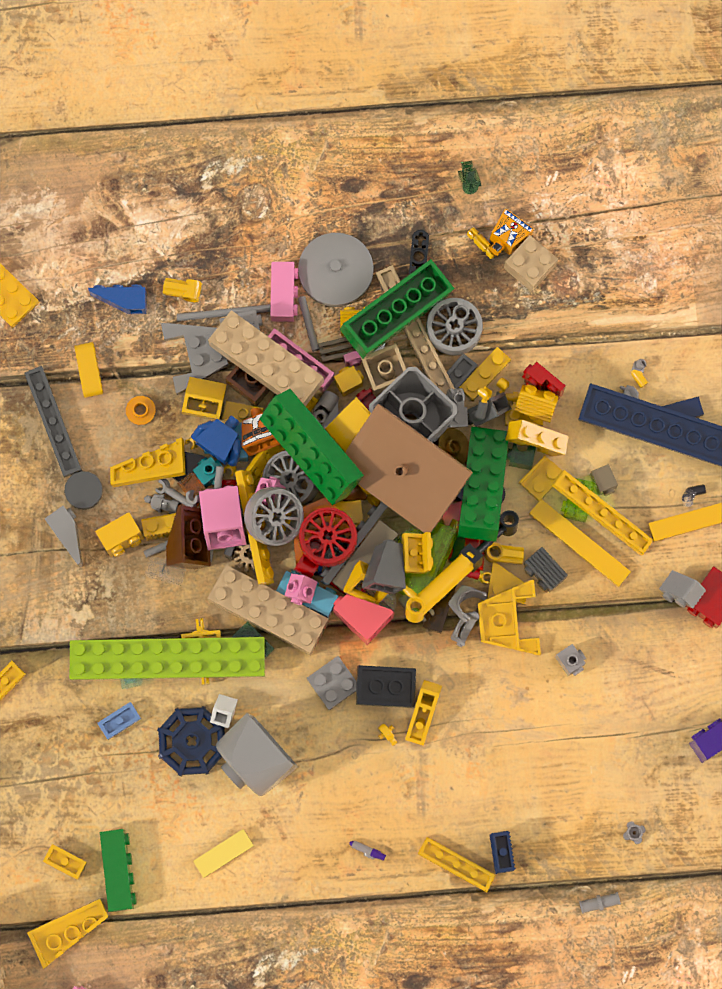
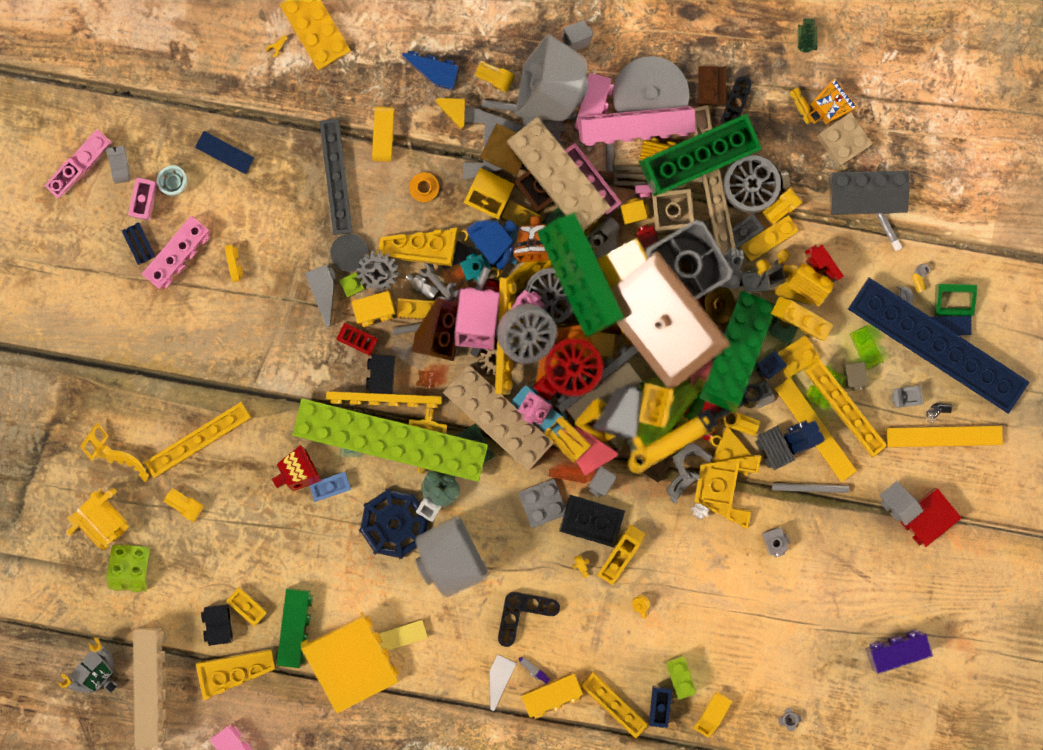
camera: 15 degrees right, 10 degrees up
none -> black brick [201,604,233,646]
none -> red torso [272,445,322,491]
none -> yellow panel [301,611,400,714]
none -> yellow plate [326,391,442,408]
none -> red slope [336,323,379,356]
none -> lime plate [339,272,365,298]
none -> light grey gear [356,250,399,292]
none -> black brick [366,354,395,394]
none -> clear orange wheel [416,370,437,389]
none -> sand green plate [421,471,460,506]
none -> yellow slope [435,98,465,131]
none -> pearl gold slope [480,123,523,176]
none -> white sticker [490,654,517,711]
none -> black beam [498,592,560,647]
none -> light grey piece [515,33,588,122]
none -> yellow brick [521,672,583,719]
none -> yellow piece [545,416,591,463]
none -> clear orange tile [548,469,587,483]
none -> light grey brick [561,20,593,50]
none -> bright pink brick [578,106,696,146]
none -> light grey brick [588,466,617,497]
none -> yellow piece [632,595,650,618]
none -> lime brick [665,655,697,700]
none -> white plate [691,503,709,519]
none -> yellow slope [693,692,732,738]
none -> reddish brown plate [698,66,726,105]
none -> light grey slope [751,380,775,408]
none -> dark blue bracket [756,350,787,380]
none -> yellow piece [762,188,803,225]
none -> light grey bar [772,483,849,493]
none -> dark tan tile [778,170,791,190]
none -> dark blue brick [783,420,825,455]
none -> dark grey slope [829,171,910,215]
none -> clear neon green slope [849,325,884,371]
none -> light grey bar [876,213,902,252]
none -> light grey bracket [892,386,924,408]
none -> green tile [935,284,977,316]

